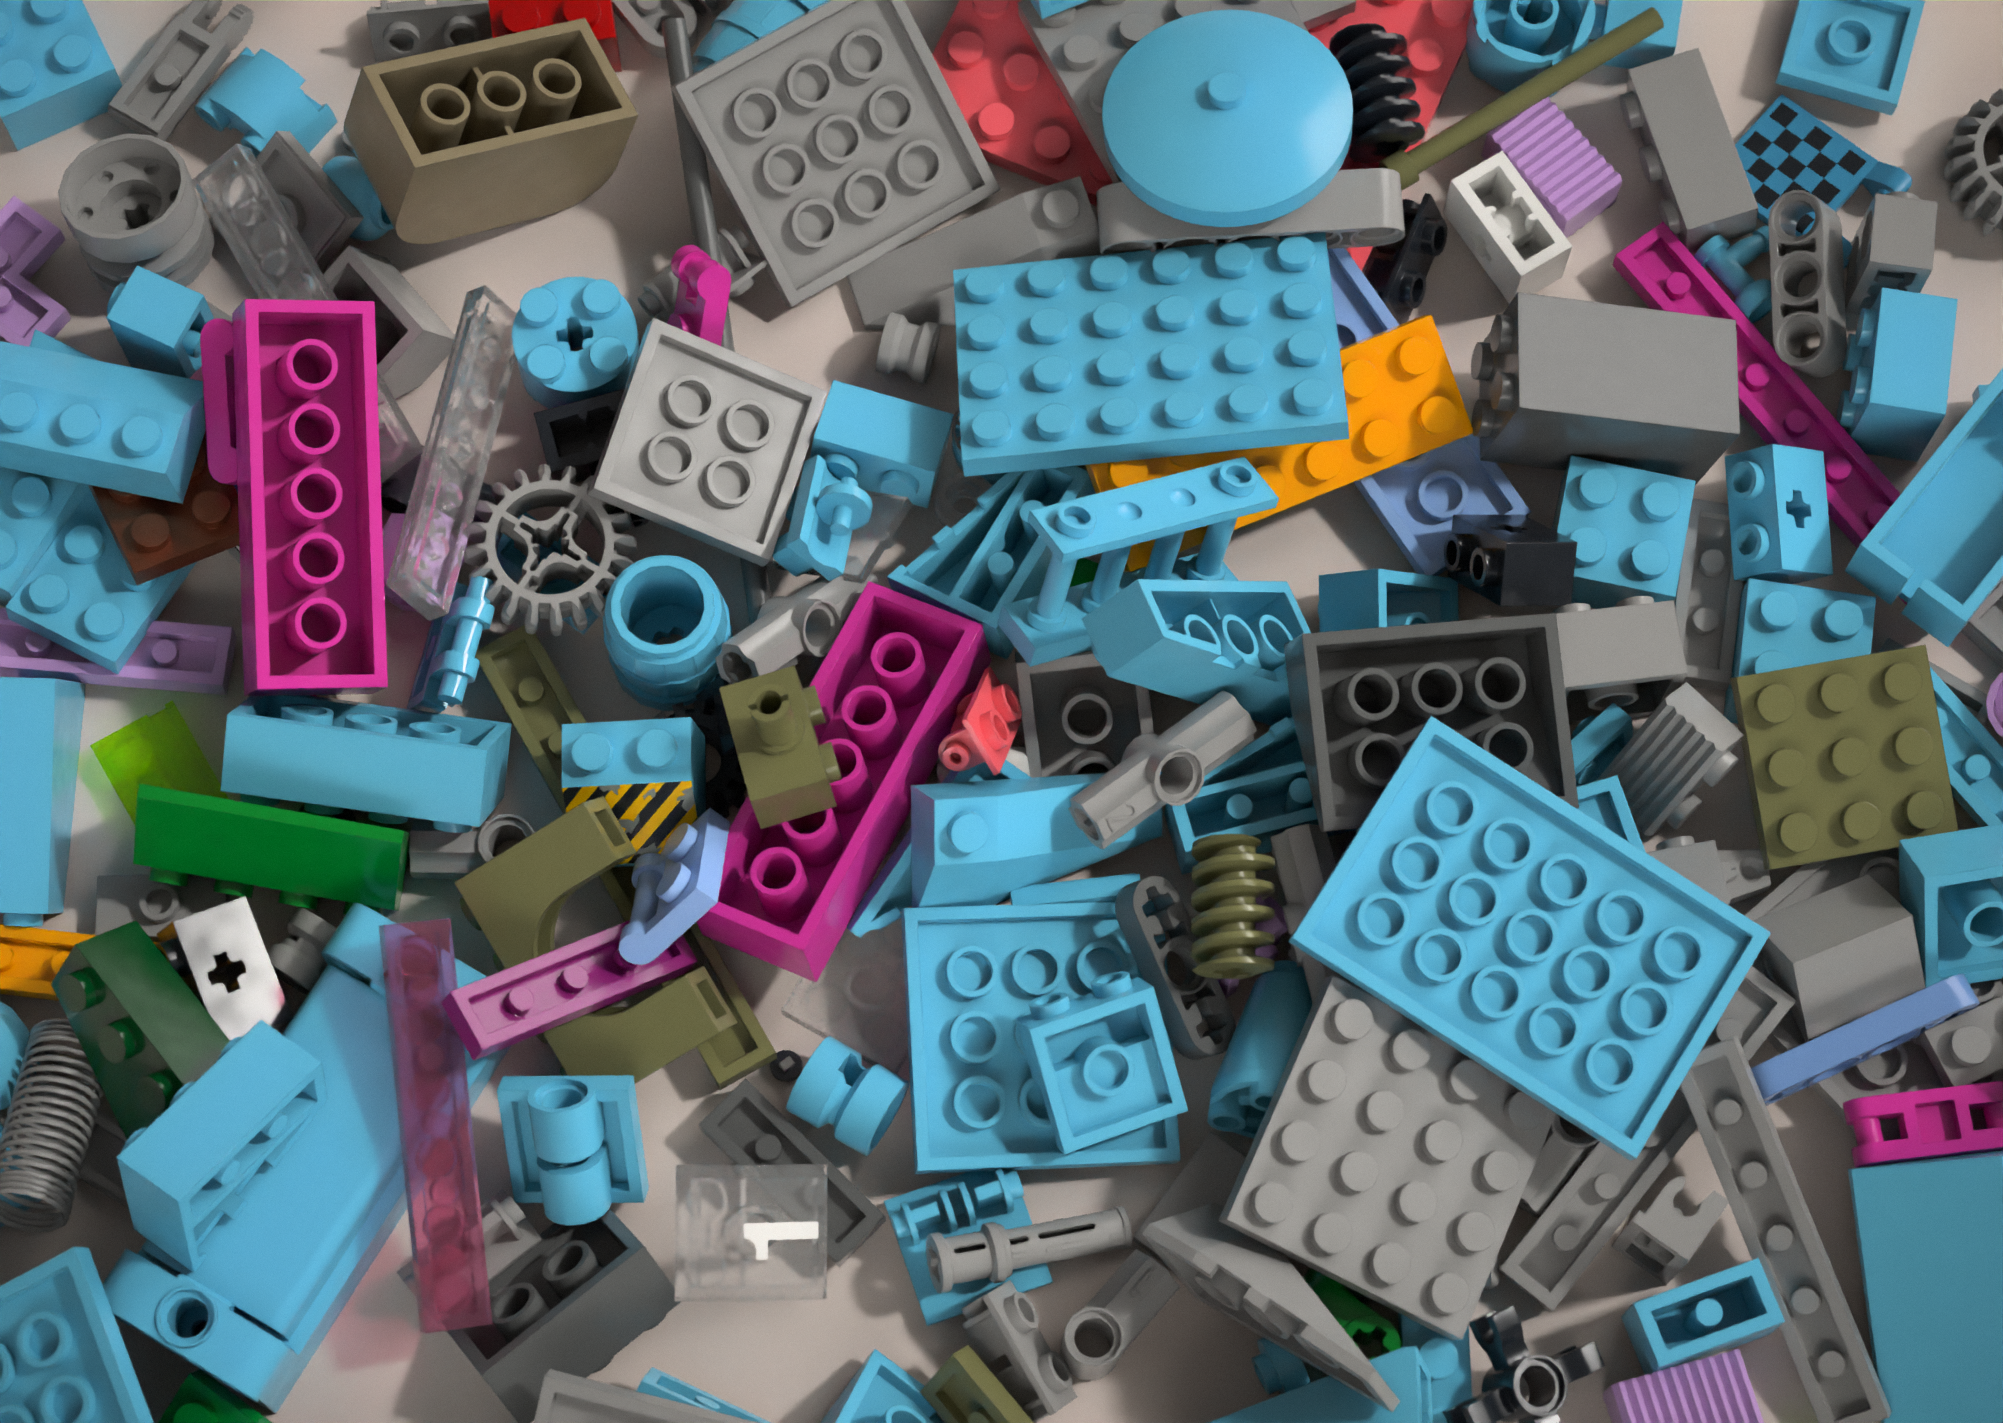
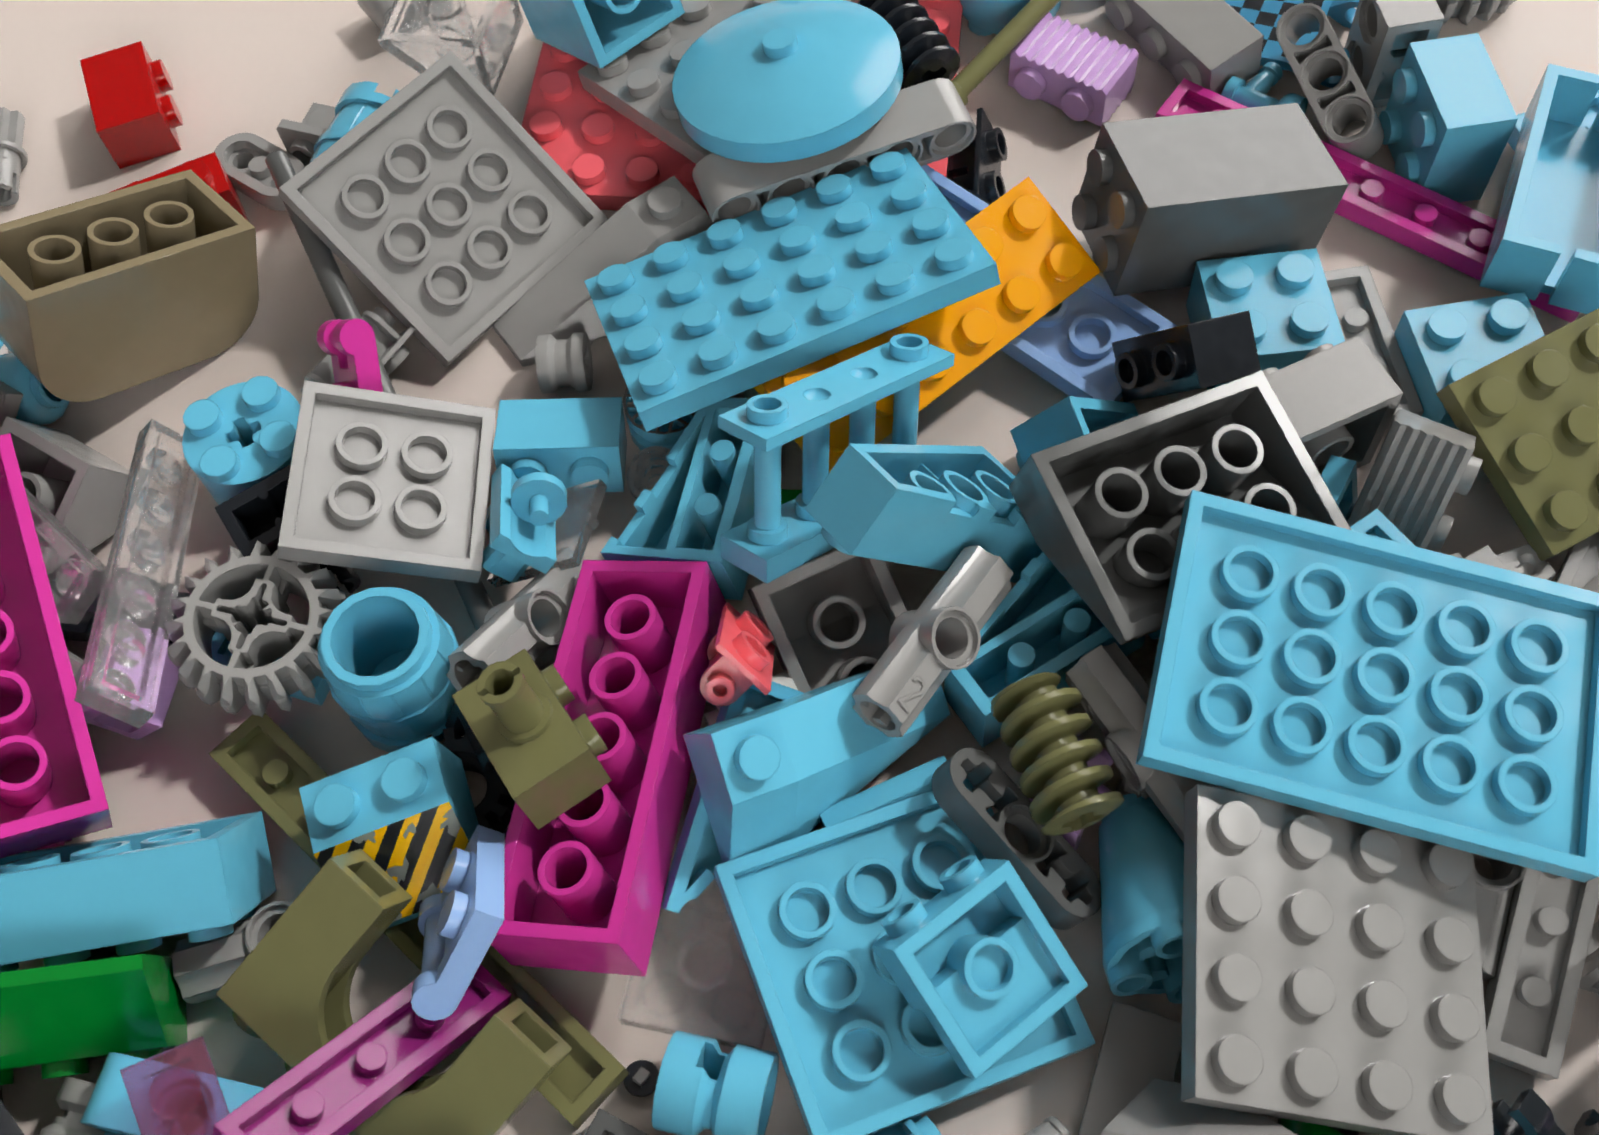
camera: 10 degrees left, 10 degrees down
medium azure plate [406,576,495,713] -> none
white brick [1443,151,1573,304] -> none
medium azure brick [1725,444,1833,584] -> none

